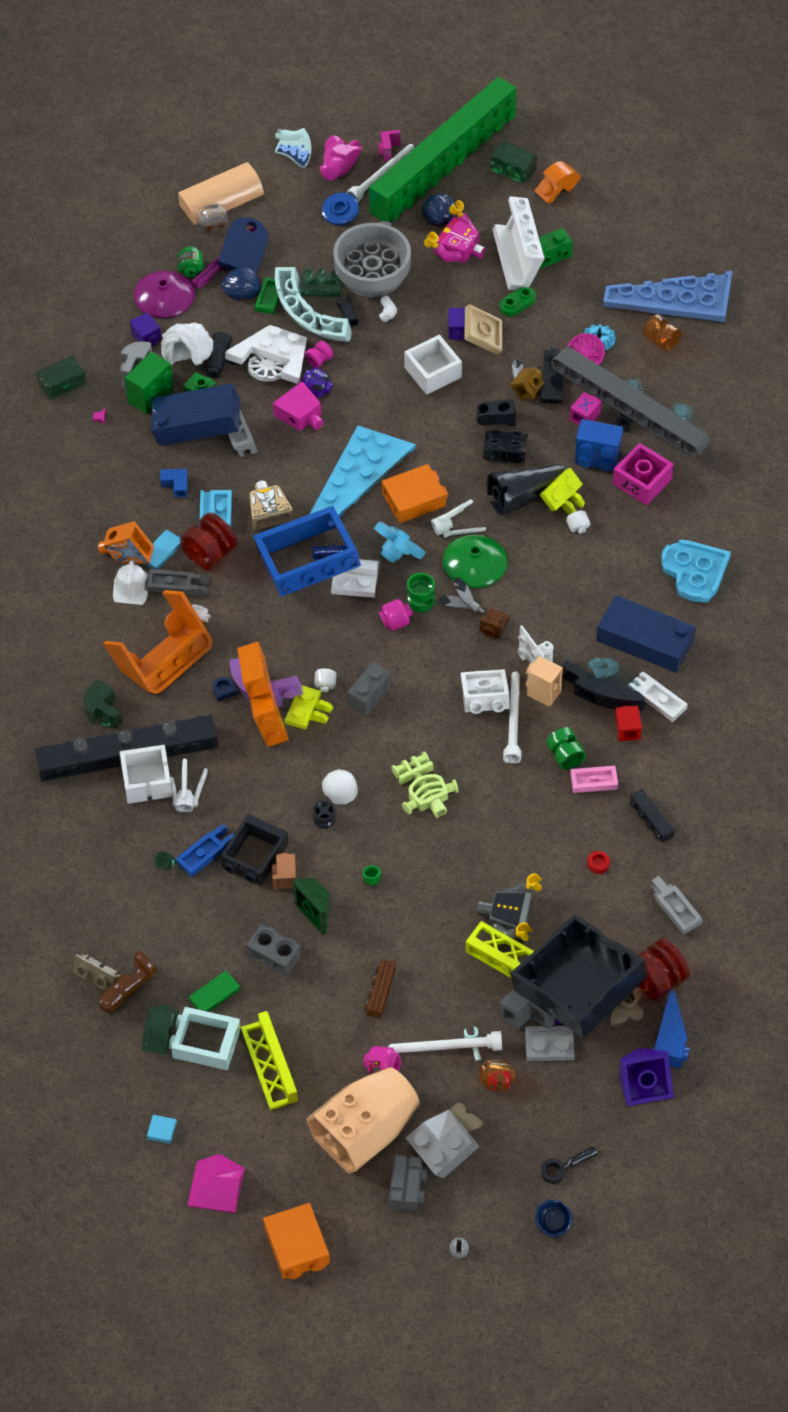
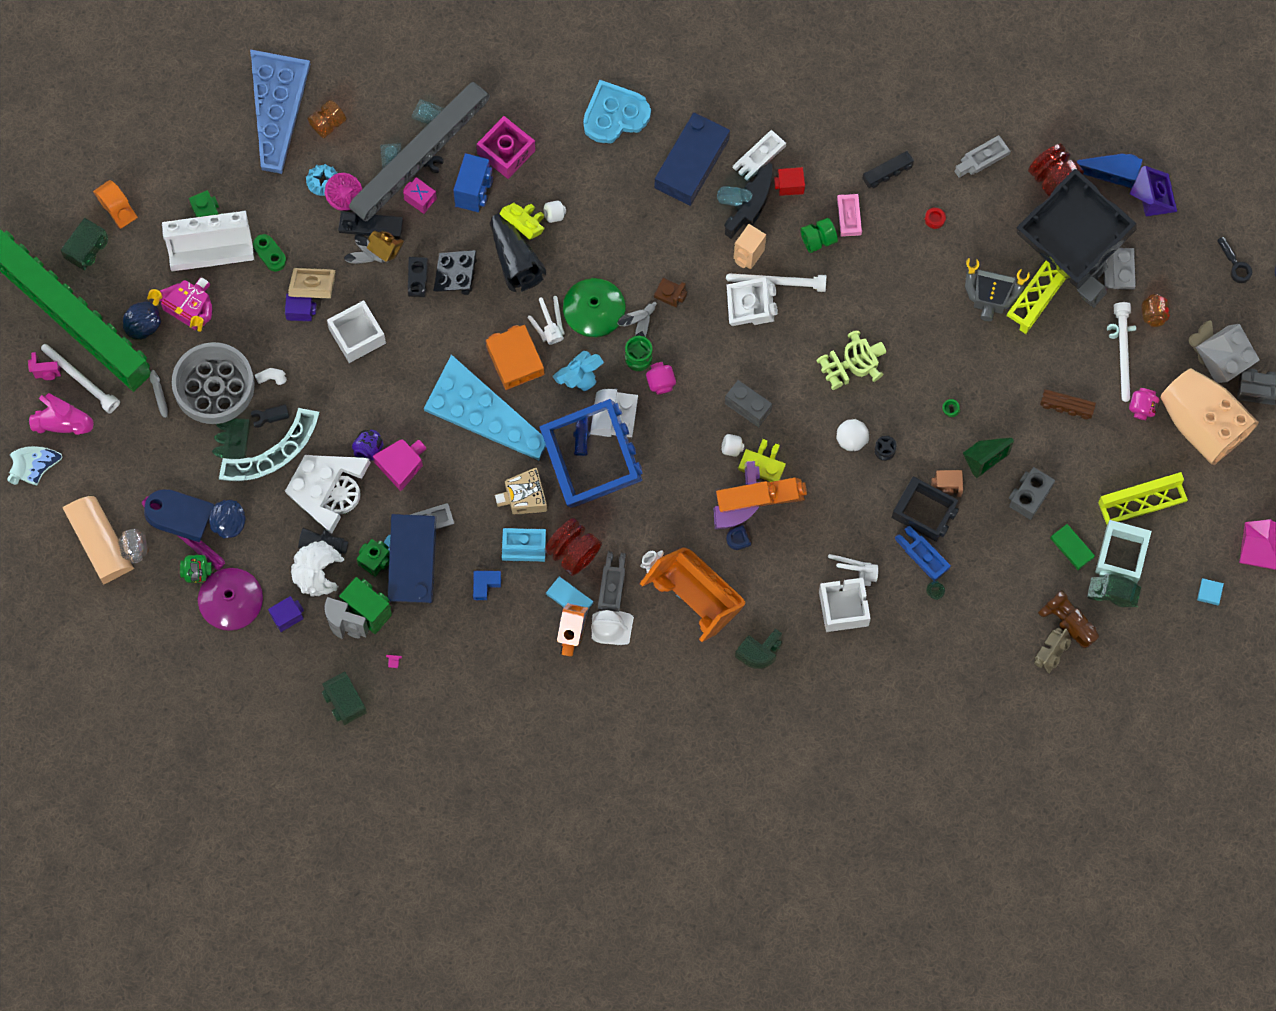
camera: 90 degrees left, 15 degrees up
black piece [35,715,218,782] -> none
green tile [254,277,280,314] -> none
dark pink wheel [304,341,333,368] -> none
blue wheel [322,192,359,226] -> none
white hinge [518,625,553,665] -> none

